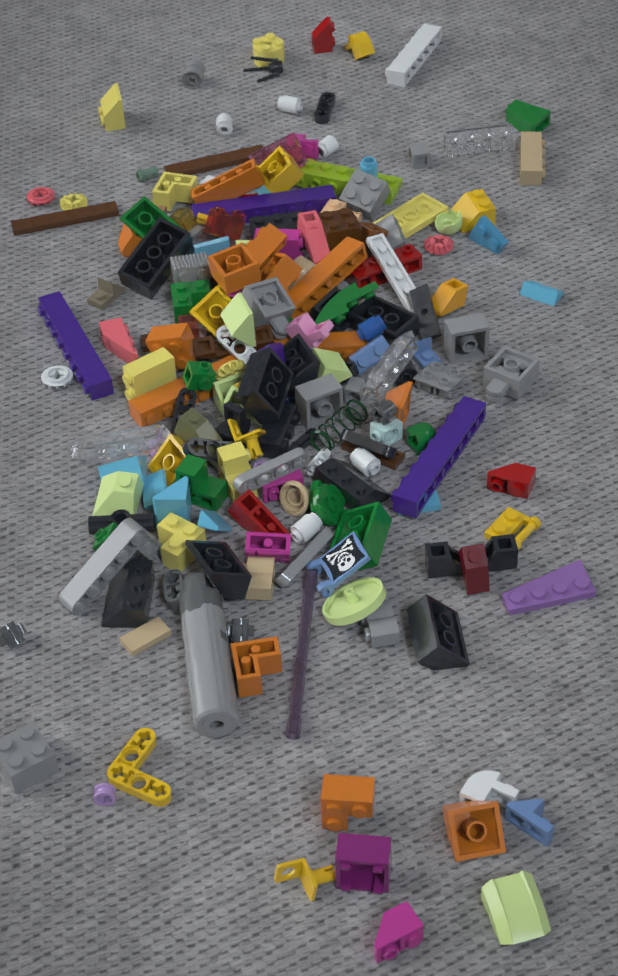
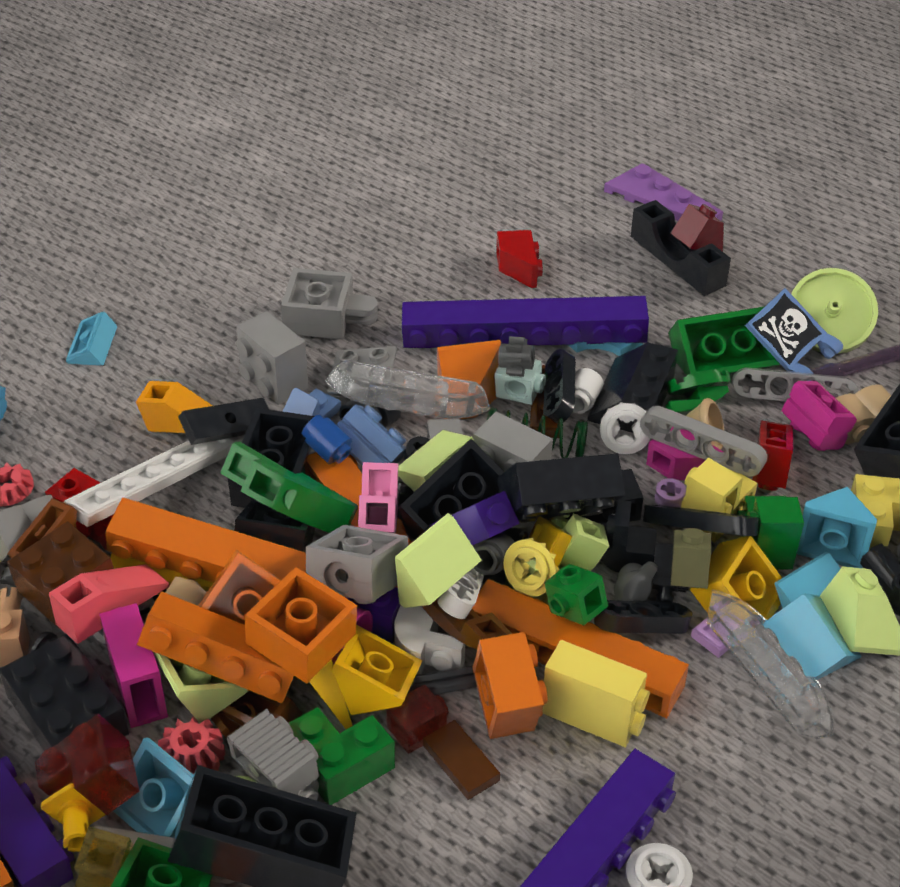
camera: 120 degrees left, 0 degrees up
coral slope [99,317,138,364] -> none
medium azure slope [198,510,232,532] -> none
yellow bracket [227,419,266,460] -> none
white brick [290,512,323,544] -> none
black slope [407,594,470,671] -> none
yellow plate [484,507,542,551] -> none

